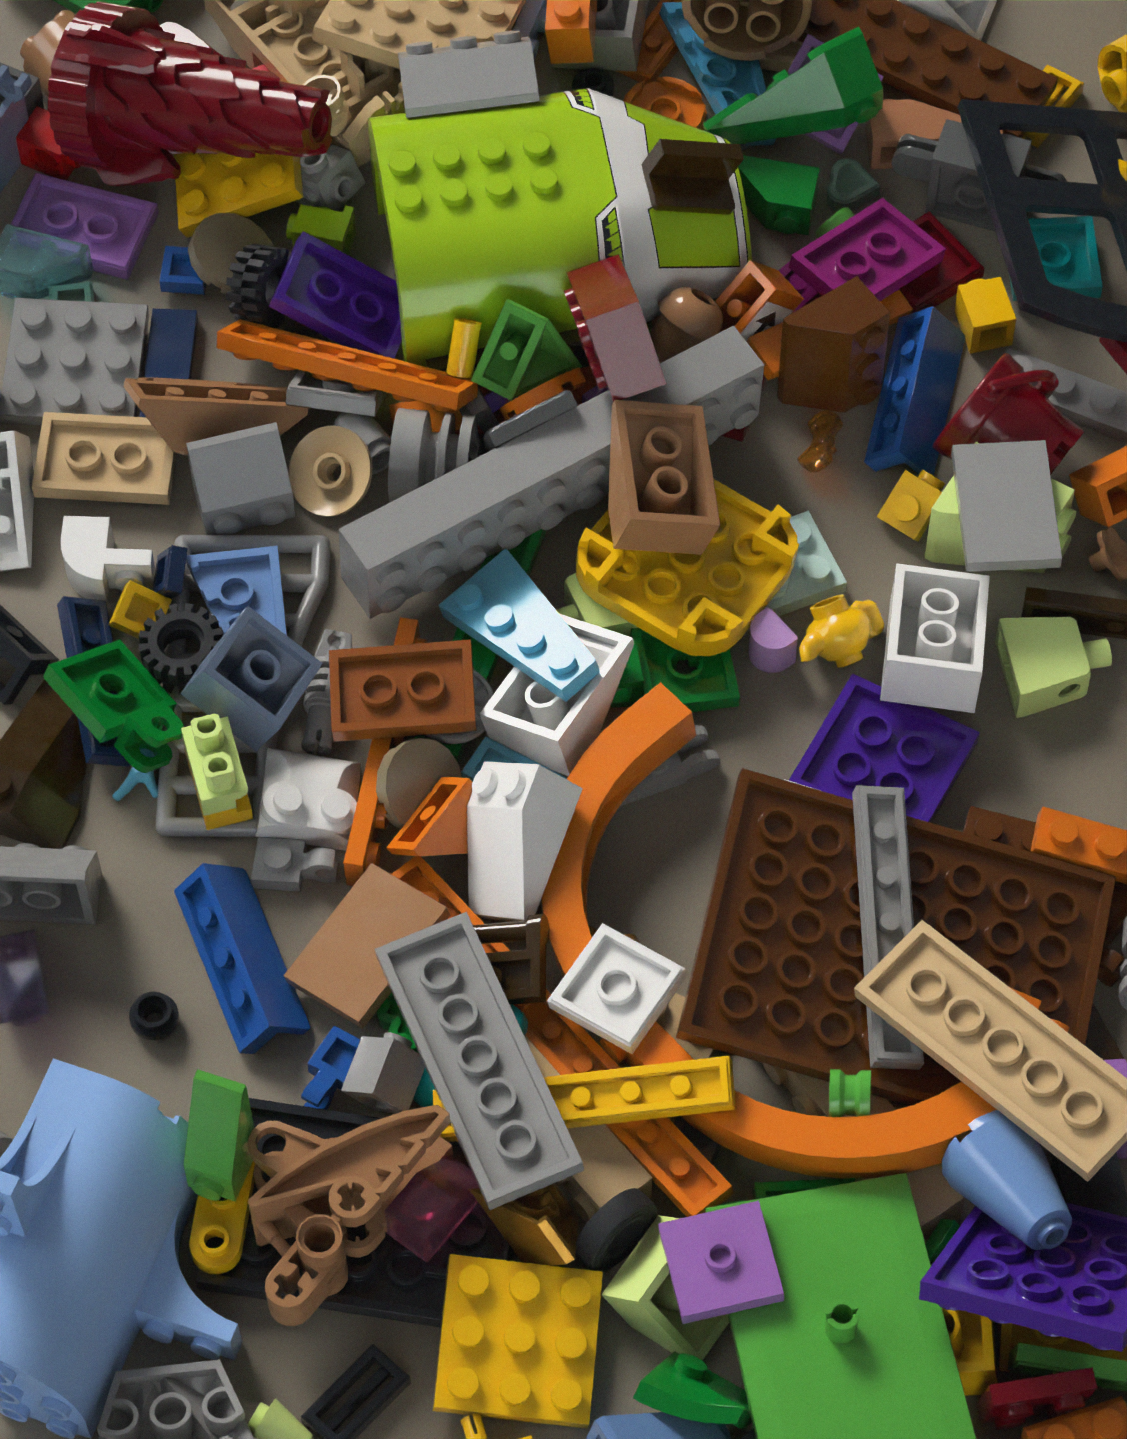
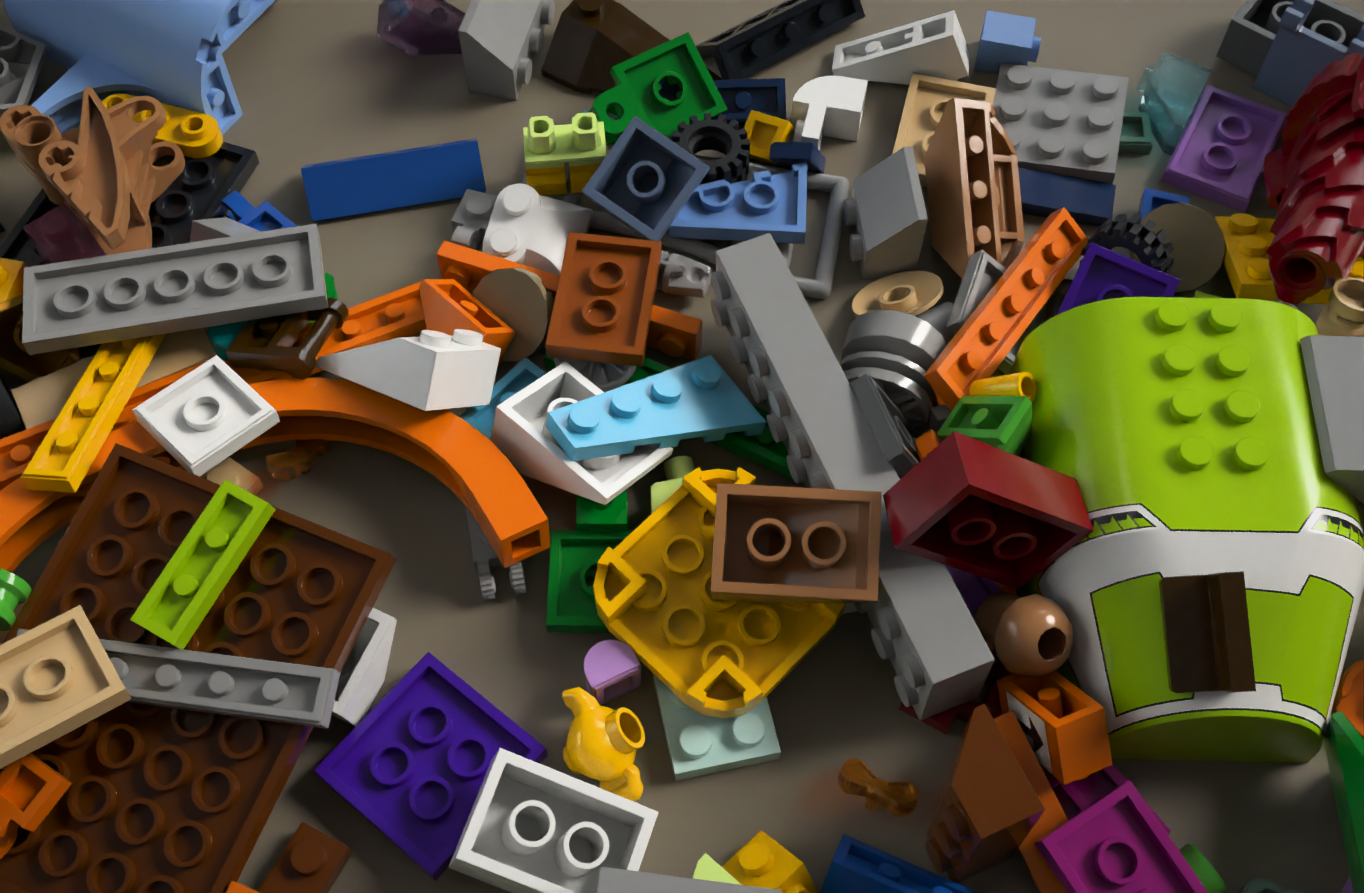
camera: 100 degrees right, 0 degrees up
black plate [129,991,179,1040] -> none
bright green slope [183,1069,258,1202] -> none
medium nougat tile [284,863,450,1029] -> none
green slope [738,155,820,236] -> none
none -> lime plate [130,479,276,650]

